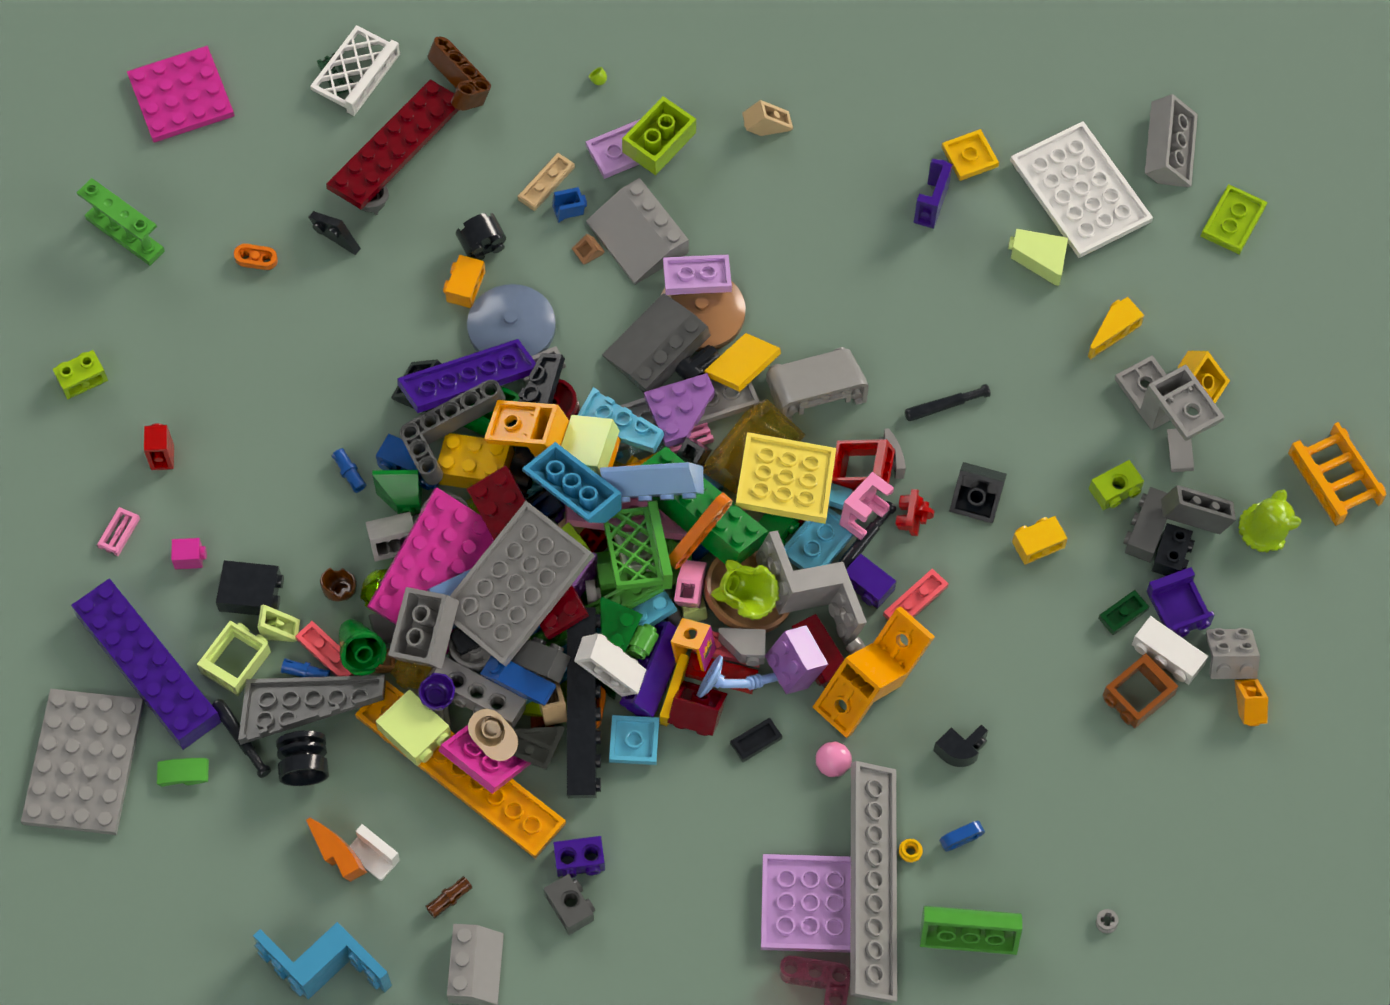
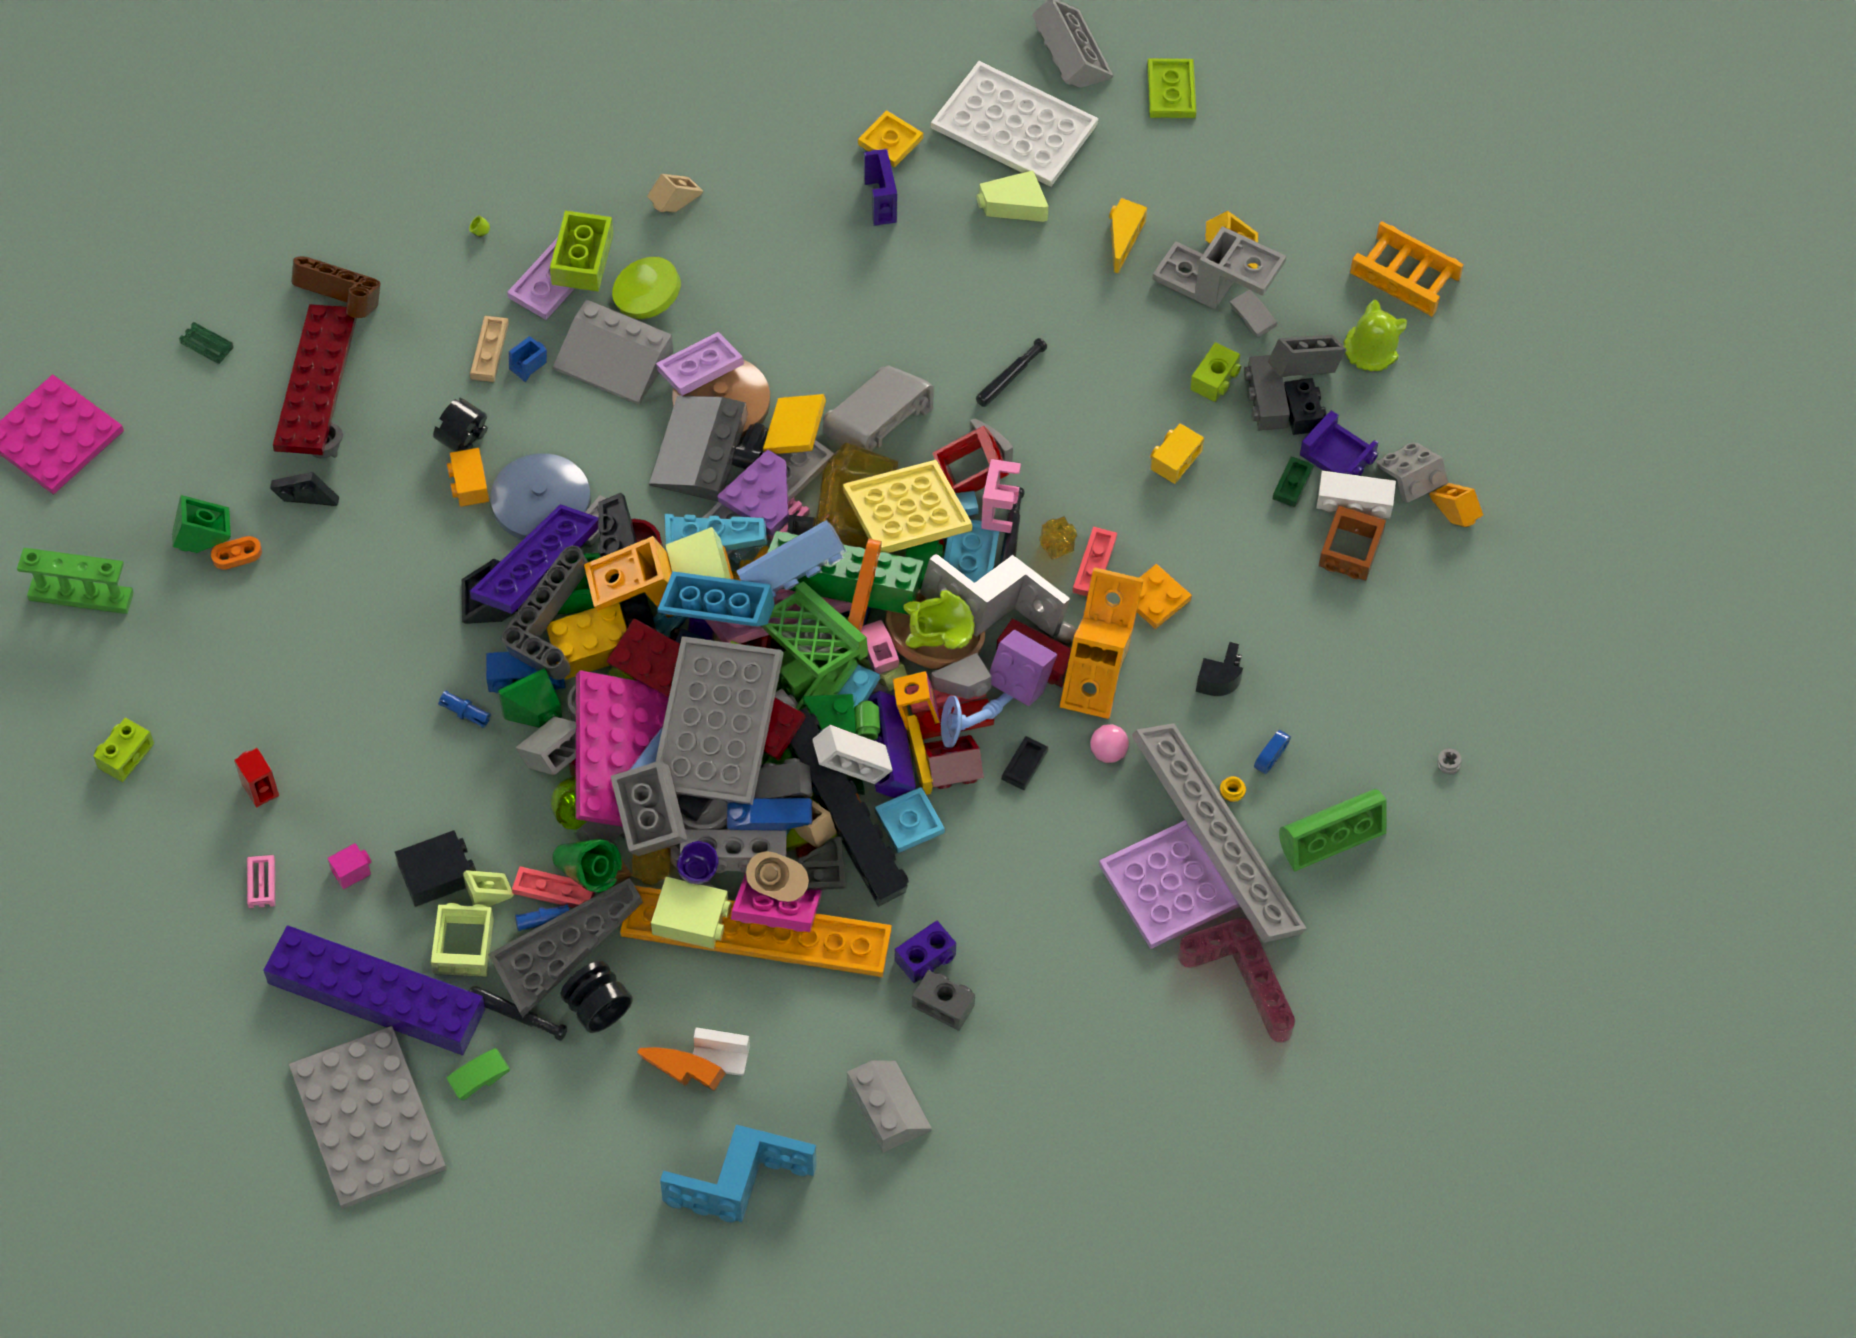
camera: 30 degrees left, 5 degrees down
white fence [310,25,400,116] -> none
reddish brown hair [320,568,357,602] -> none
reddish brown pin [425,876,473,918] -> none
medium nougat slope [571,234,605,265] -> none
dark purple brick [846,553,896,609] -> none
red hips [895,489,935,536] -> none
black slope [949,462,1007,523] -> none
none -> green slope [172,495,231,553]
none -> lime piece [612,257,681,319]
none -> clear yellow brick [1039,516,1077,560]
none -> light orange plate [1137,564,1192,629]

